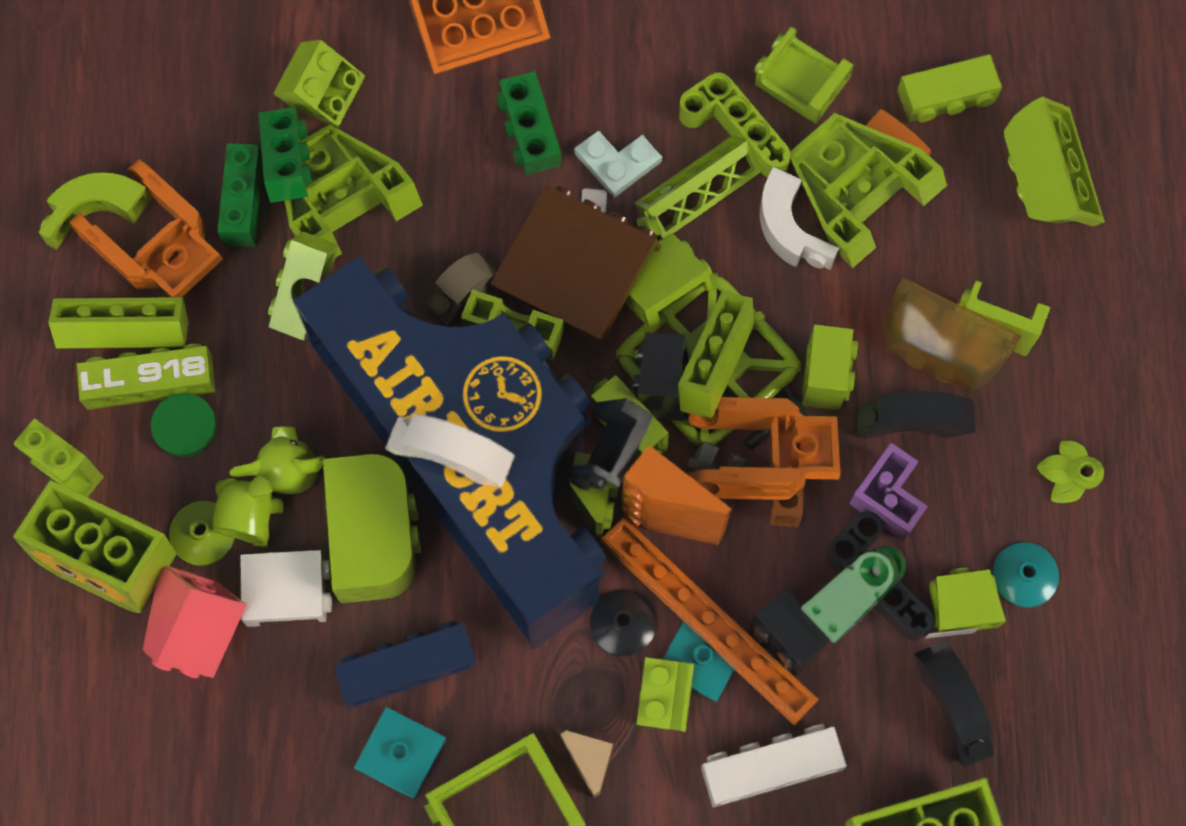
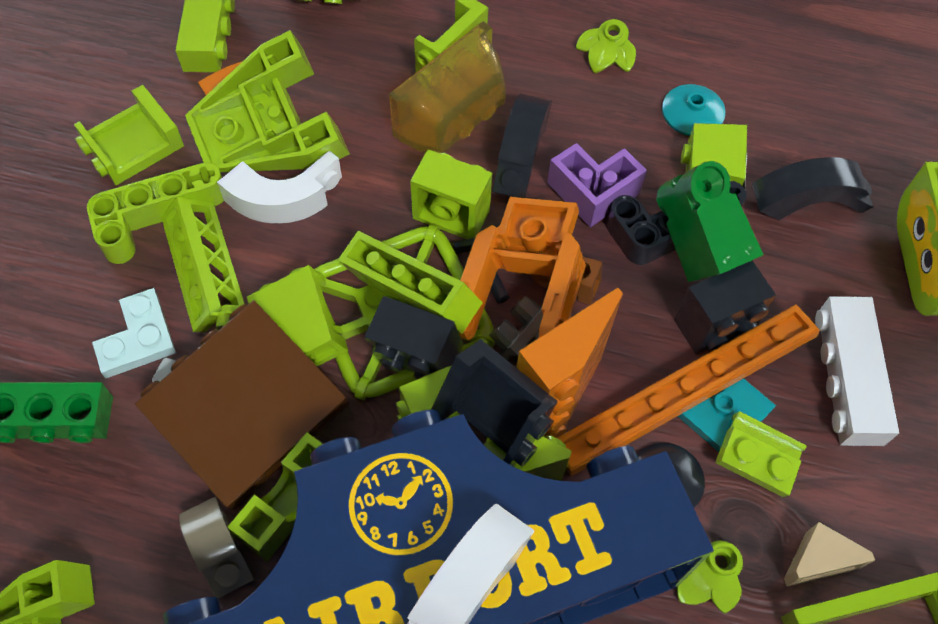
camera: 75 degrees left, 10 degrees down
none -> lime plate [677,540,743,614]

